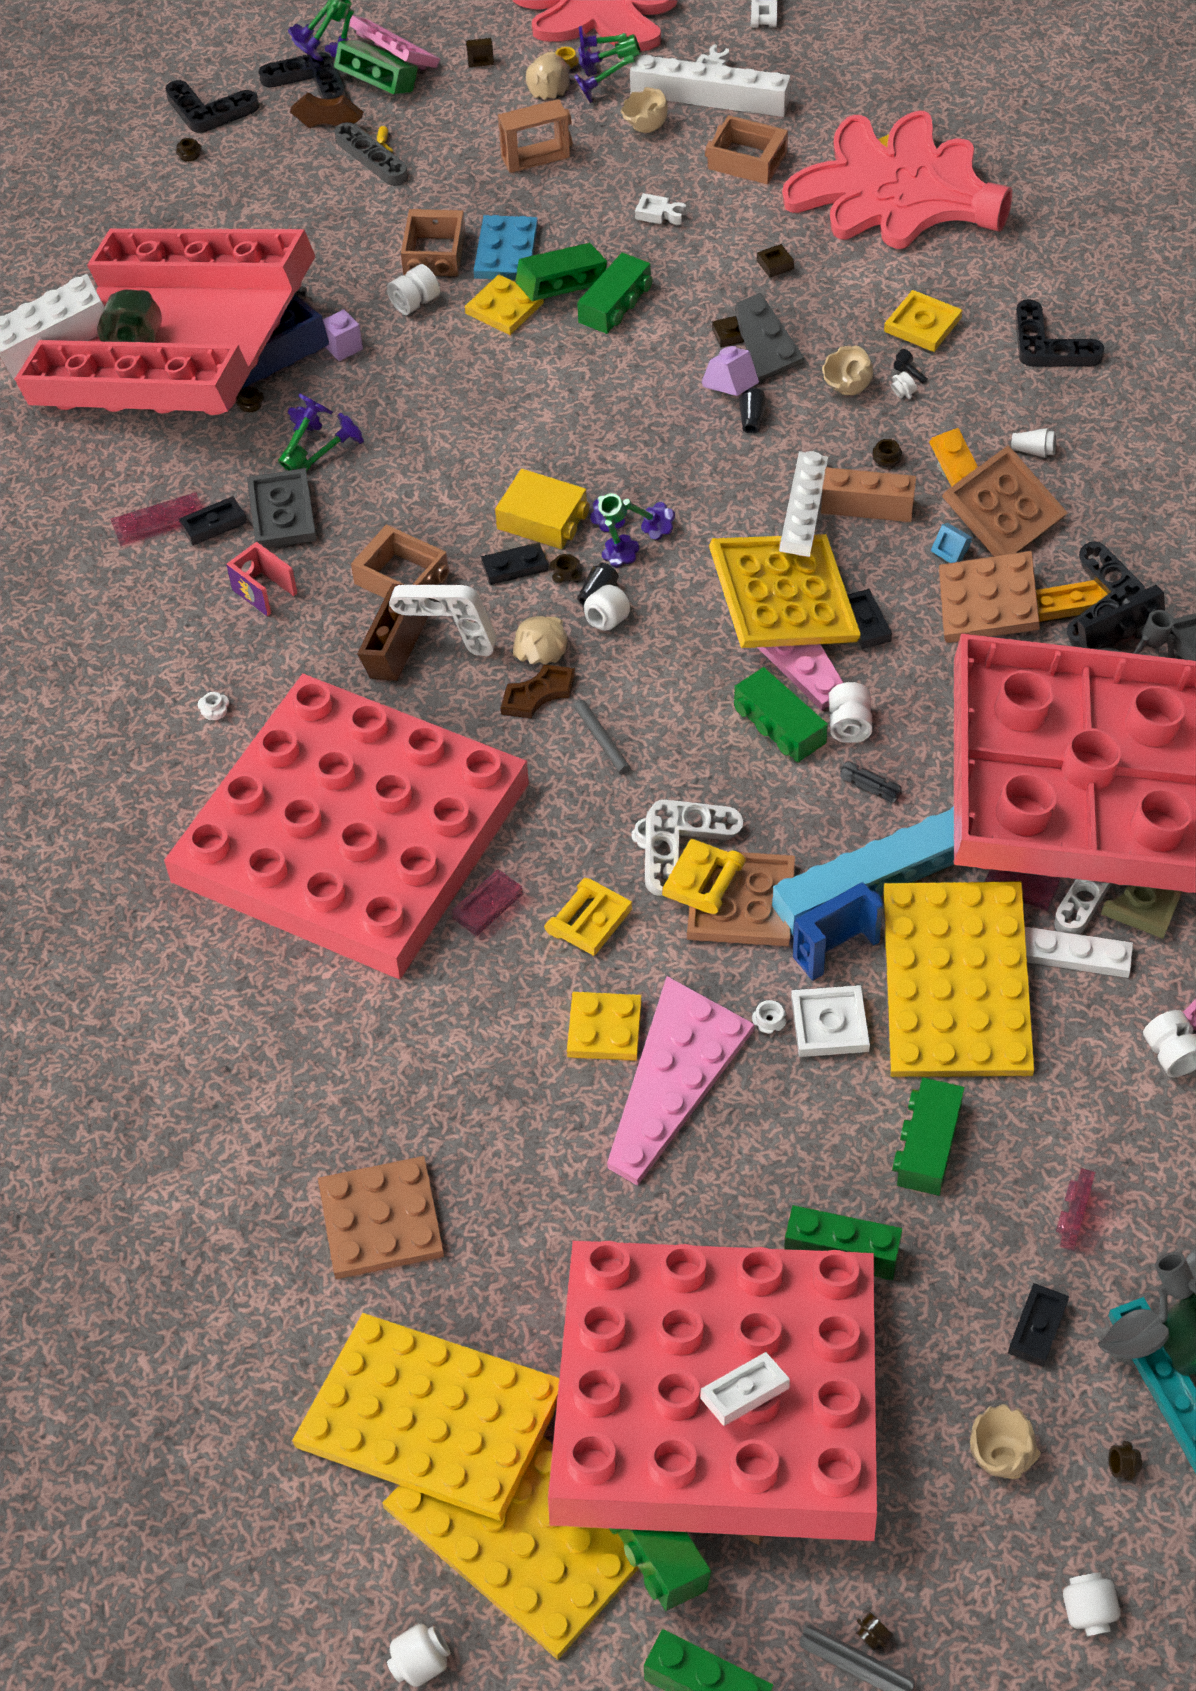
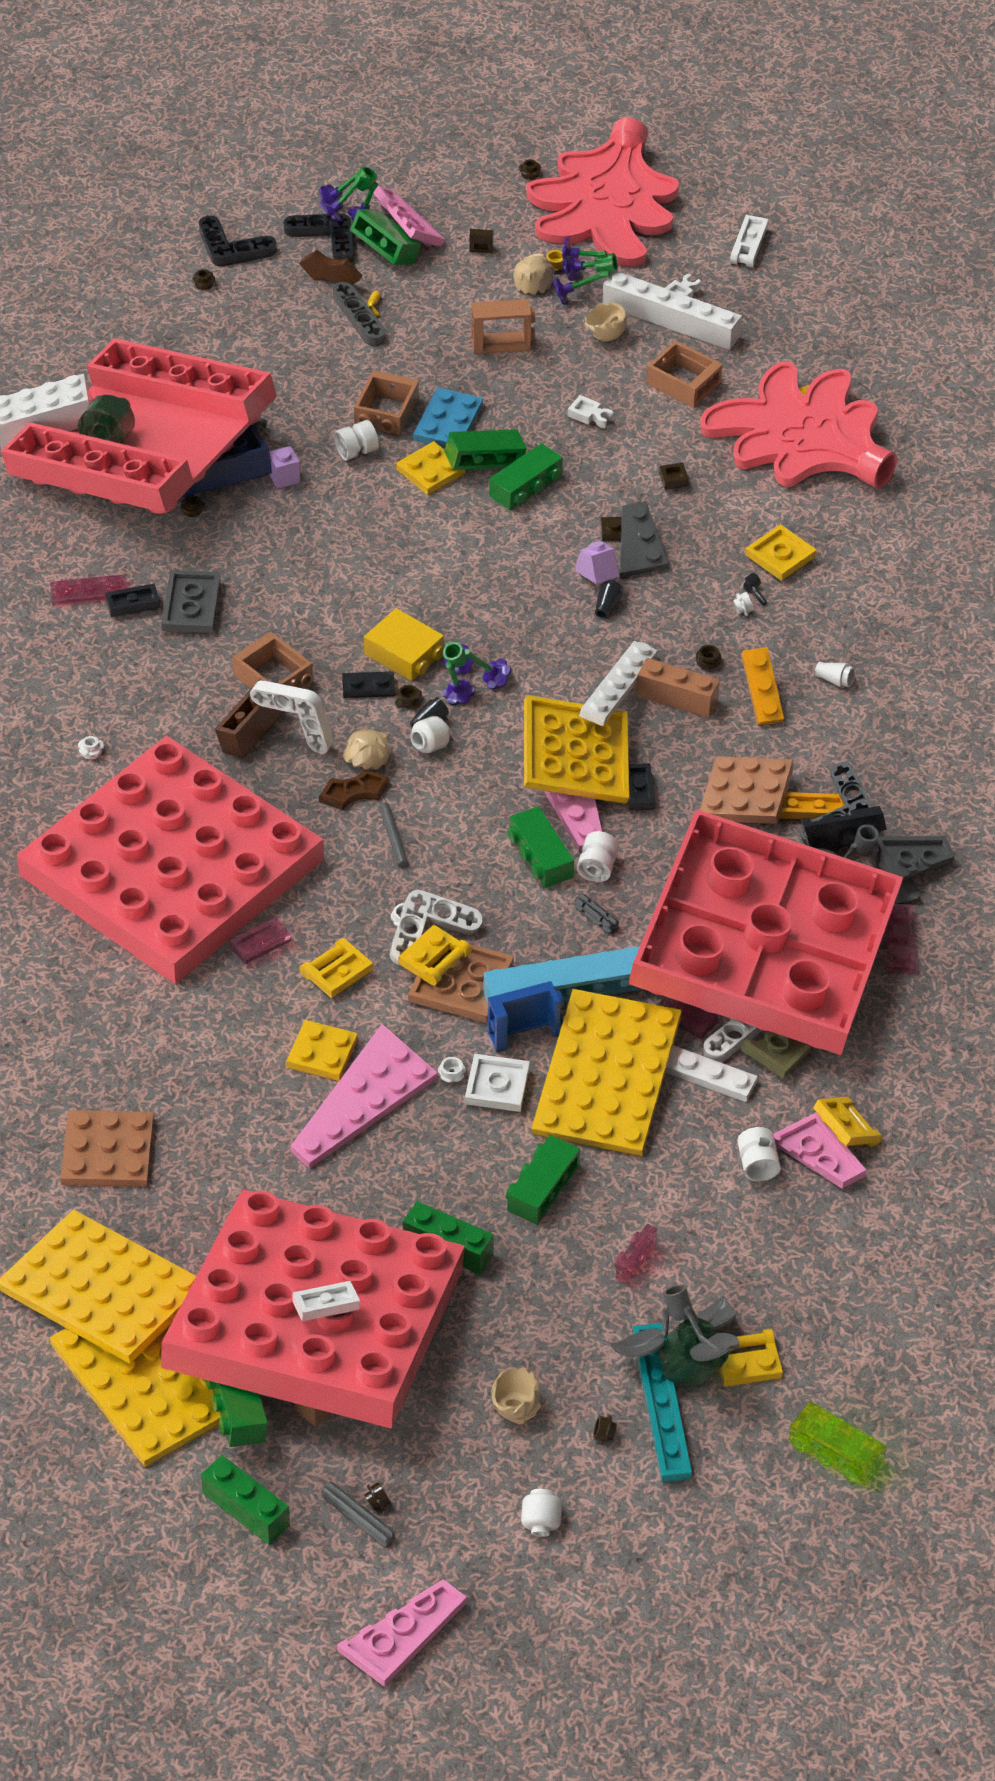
camera: 10 degrees right, 5 degrees down
coral piece [226,542,297,616] -> none
plant [278,393,364,472] -> none
white head [387,1624,450,1687] -> none
tan hair [822,346,873,395] -> none
dark azure tile [931,523,972,563] -> none
nougat plate [942,445,1068,556] -> none
black plate [1008,1283,1070,1367] -> none
black beam [1015,299,1104,367] -> none

